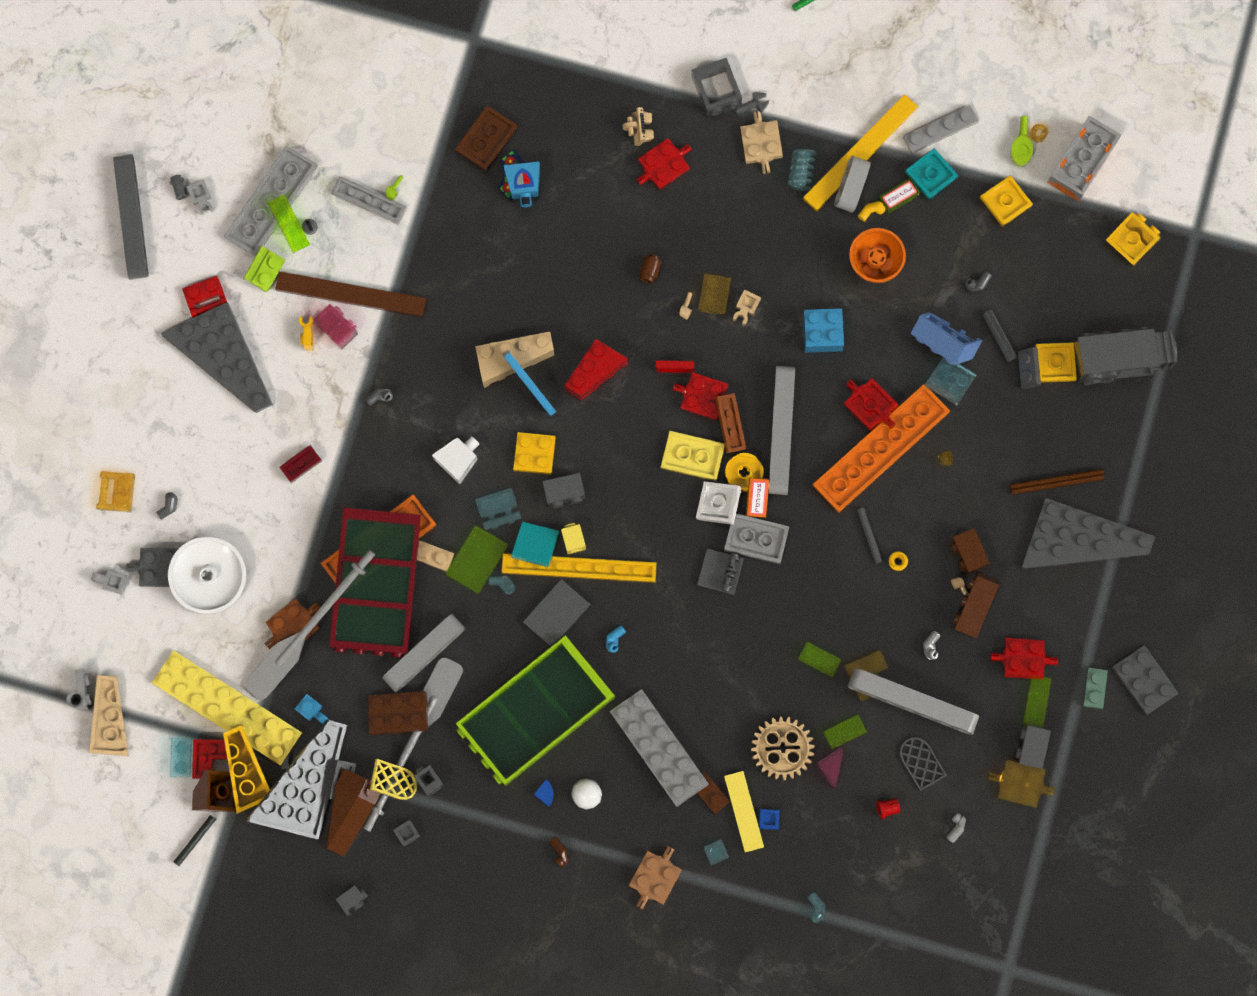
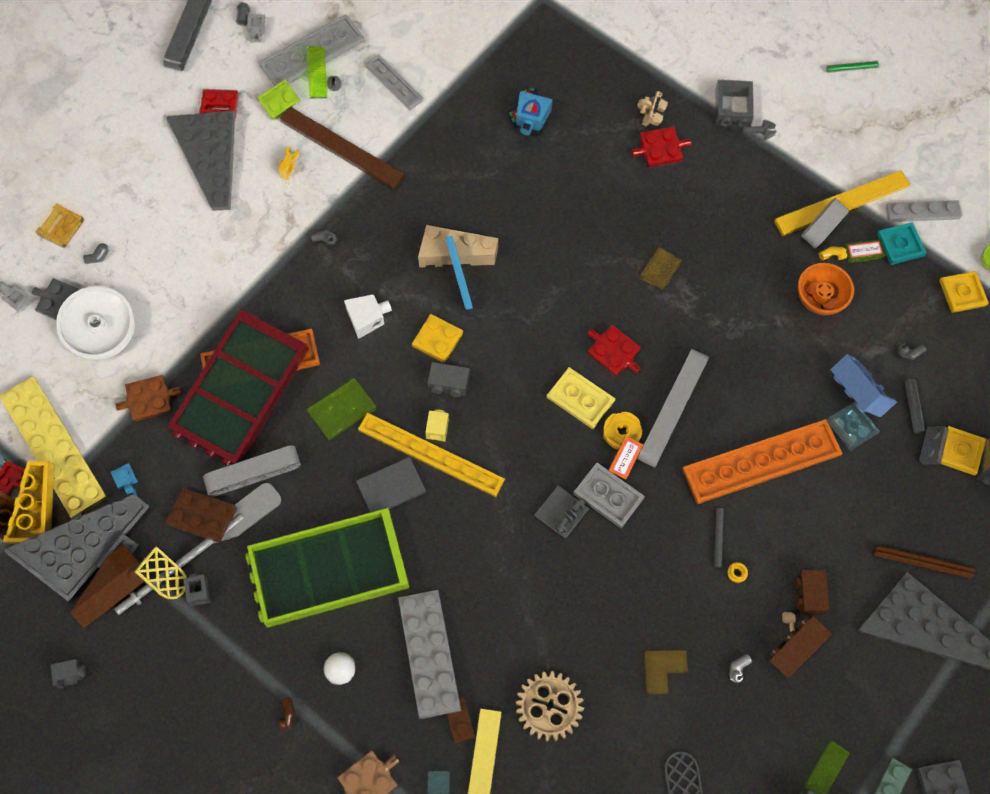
camera: 20 degrees right, 10 degrees down
light grey piece [245,550,375,700] -> none
dark red plate [279,445,322,484] -> none
clear pink brick [314,304,358,349] -> none
lime hand [385,175,403,200] -> none
dark grey plate [393,820,421,847] -> none
tan plate [411,540,455,572] -> none
reddish brown plate [455,106,518,171] -> none
clear light blue plate [475,488,521,530] -> none
clear light blue arm [489,576,515,595] -> none
teal tile [511,522,559,567] -> none
blue tile [534,779,554,807] -> none
red wedge [565,339,628,401] -> none
dark azure arm [606,625,626,653] -> none
reddish brown brick [639,254,662,284] -> none
red tile [656,361,694,373] -> none
tan hand [679,292,692,319] -> none
white plate [696,482,741,525] -> none
dark orange plate [715,393,746,453] -> none
tan plate [733,290,761,326] -> none
tan plate [740,111,783,174] -> none
blue tile [759,809,780,830] -> none
clear light blue piece [788,149,816,191] -> none
clear neon green plate [798,642,842,677] -> none
dark azure brick [803,309,844,353] -> none
clear pink slope [816,748,844,789] -> none
clear neon green tile [823,715,867,750] -> none
red plate [844,378,898,431] -> none
light grey beam [848,668,979,735] -> none
clear yellow hinge [938,450,954,466] -> none
red plate [991,638,1058,679] -> none

